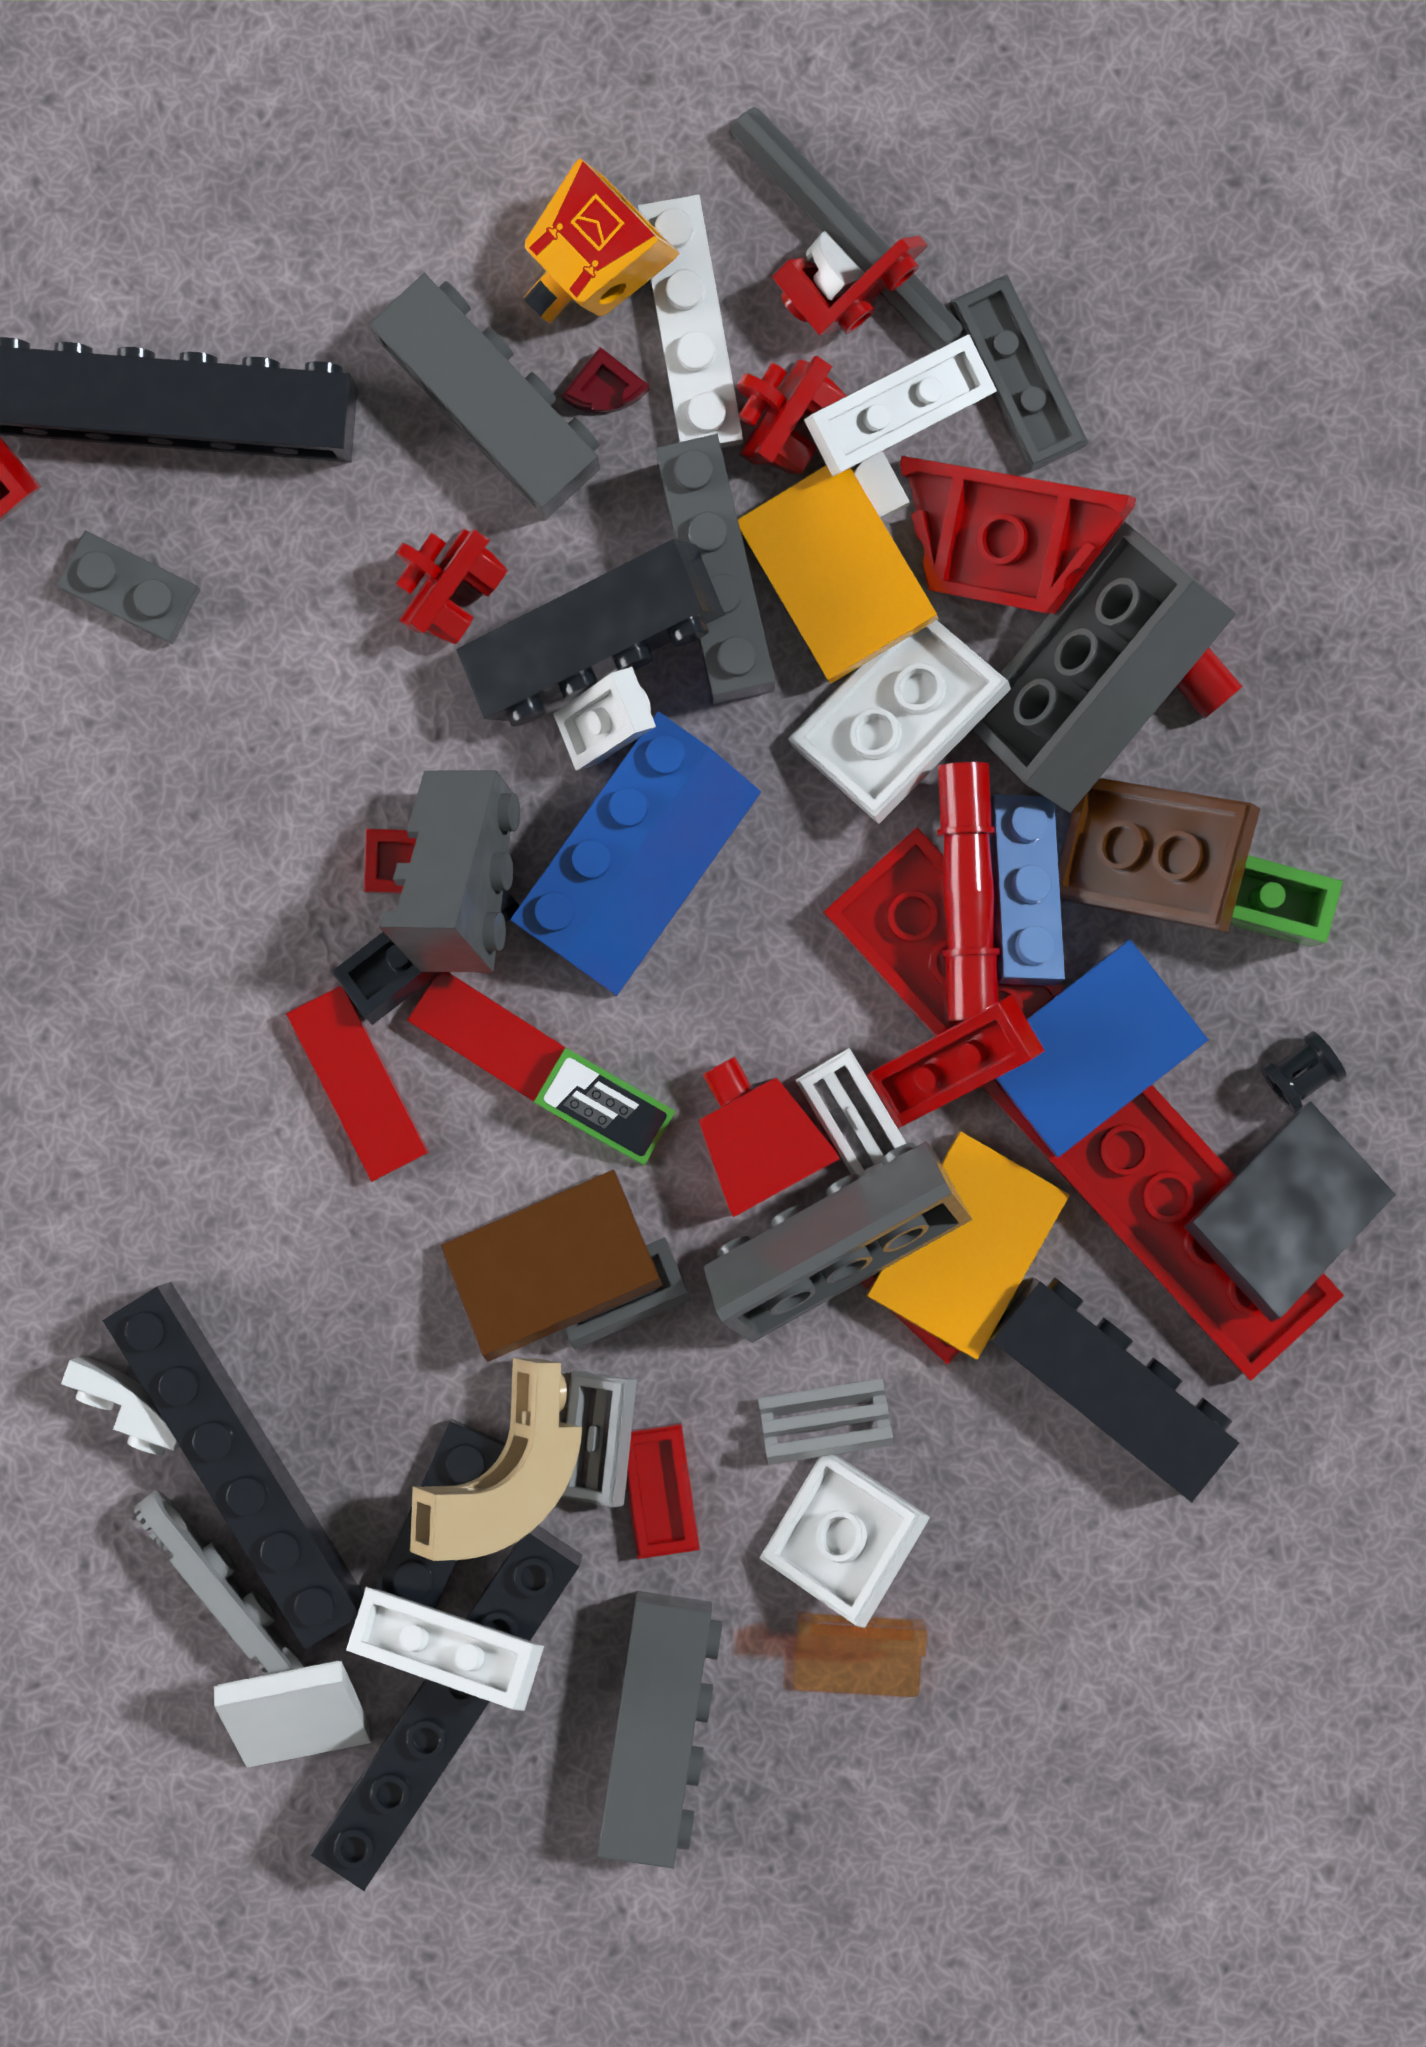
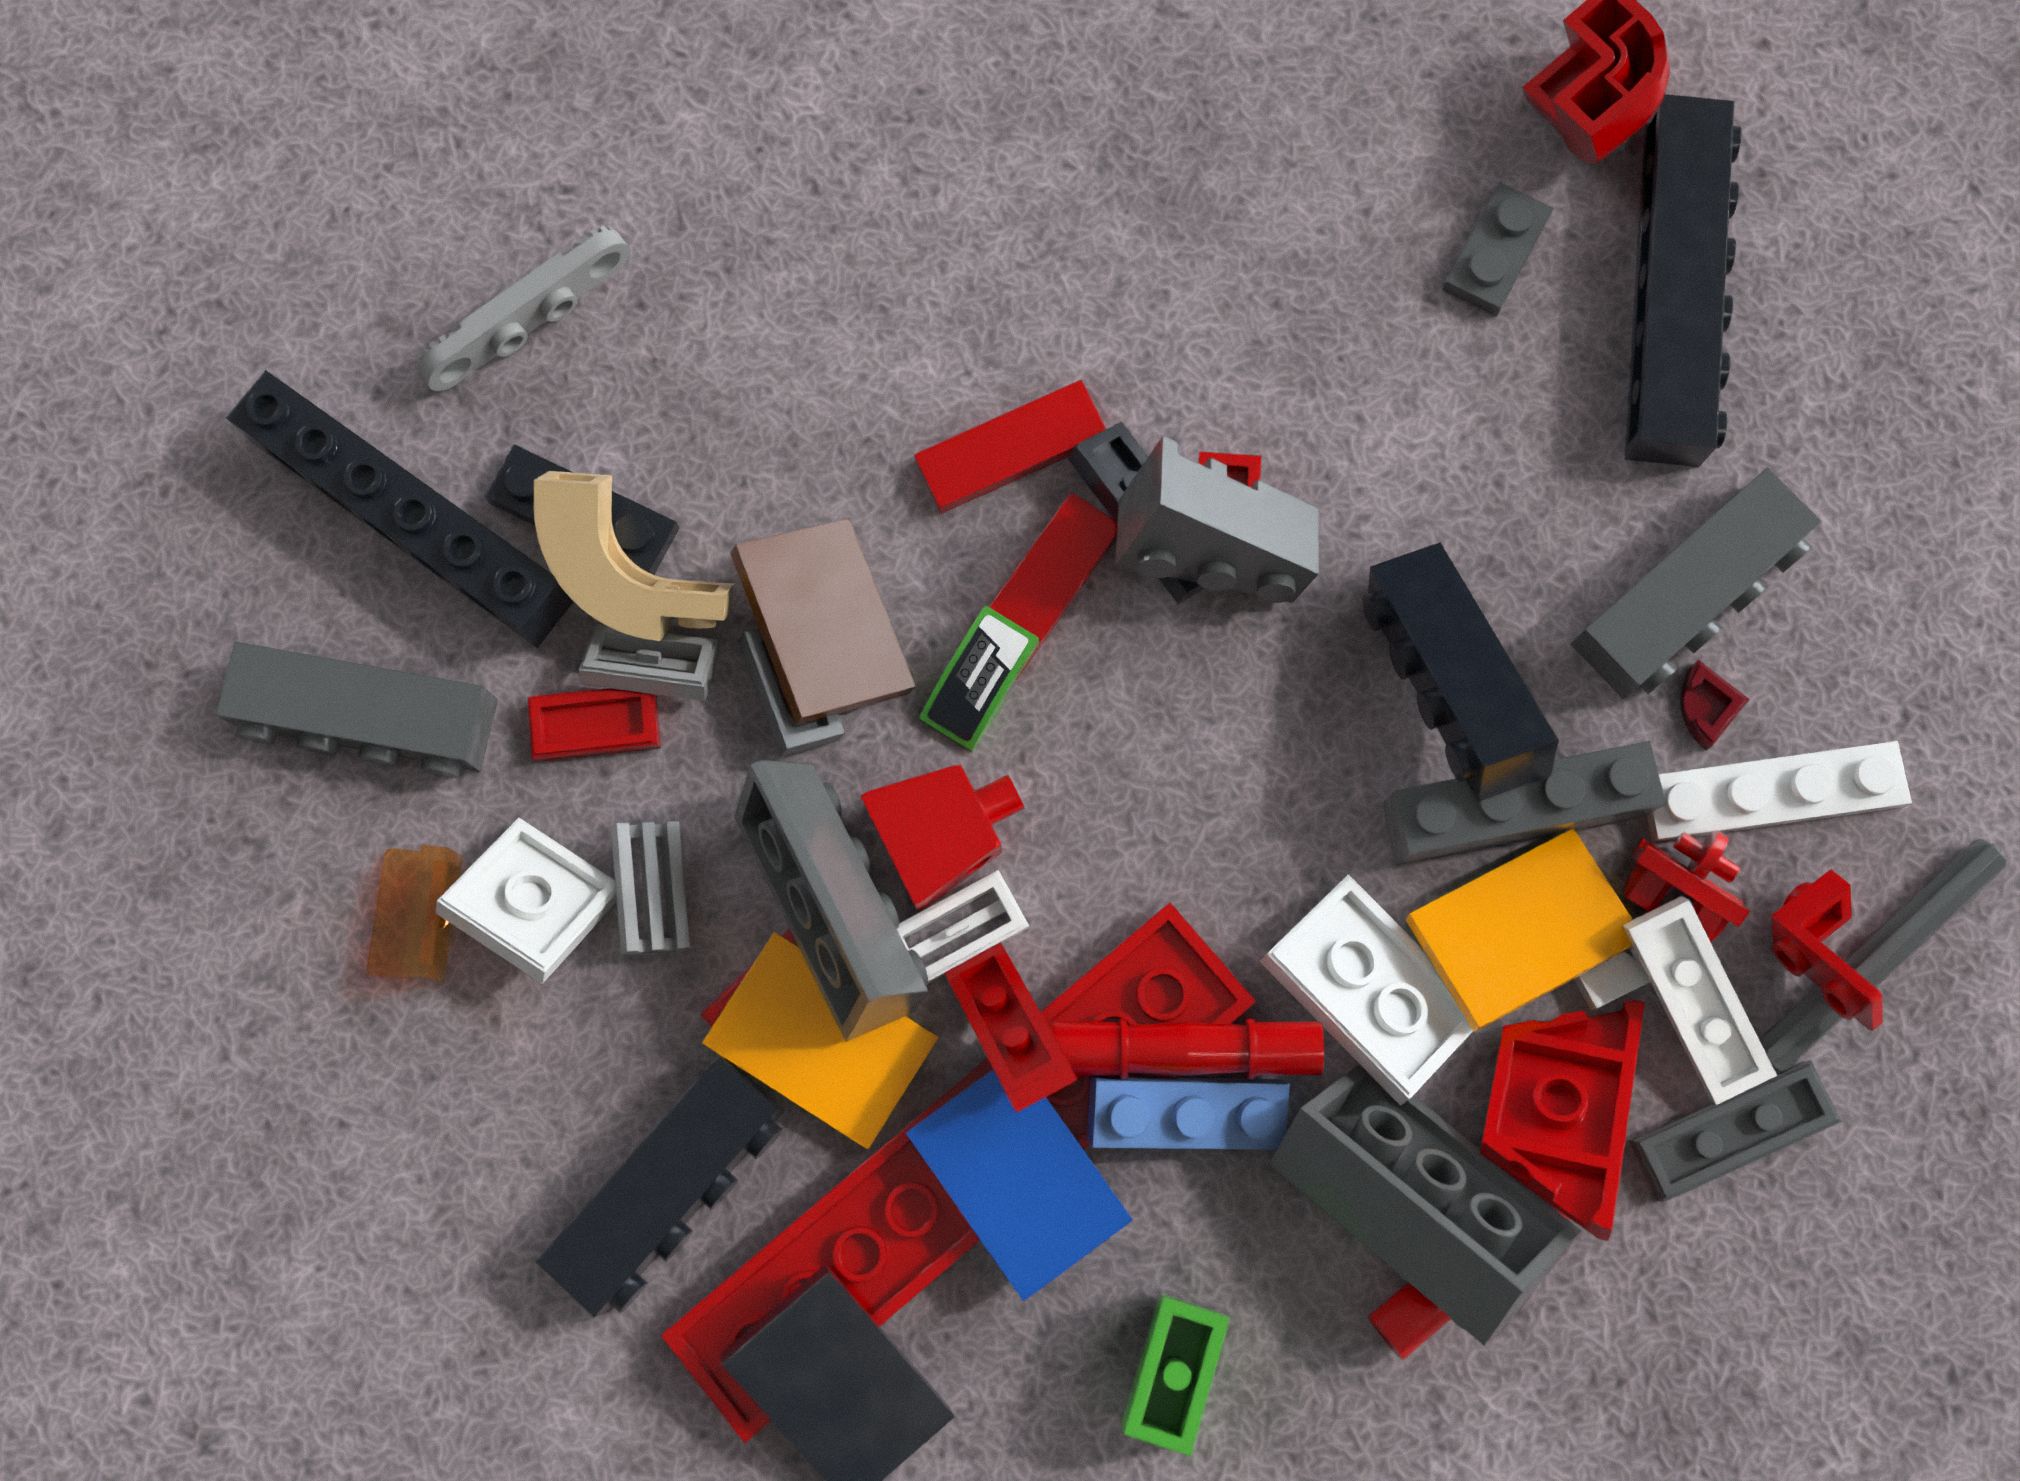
camera: 95 degrees right, 10 degrees down
white slope [61,1355,180,1455] -> none
black brick [102,1282,364,1650] -> none
white tile [214,1661,371,1768] -> none
white plate [346,1587,544,1711] -> none
red hips [395,529,508,645] -> none
blue slope [510,711,761,996] -> none
torso [523,158,680,324] -> none
white plate [553,667,656,771] -> none
white tile [806,231,865,300] -> none
reddish brown tile [1058,778,1260,933] -> none
black bush [1261,1031,1346,1113] -> none

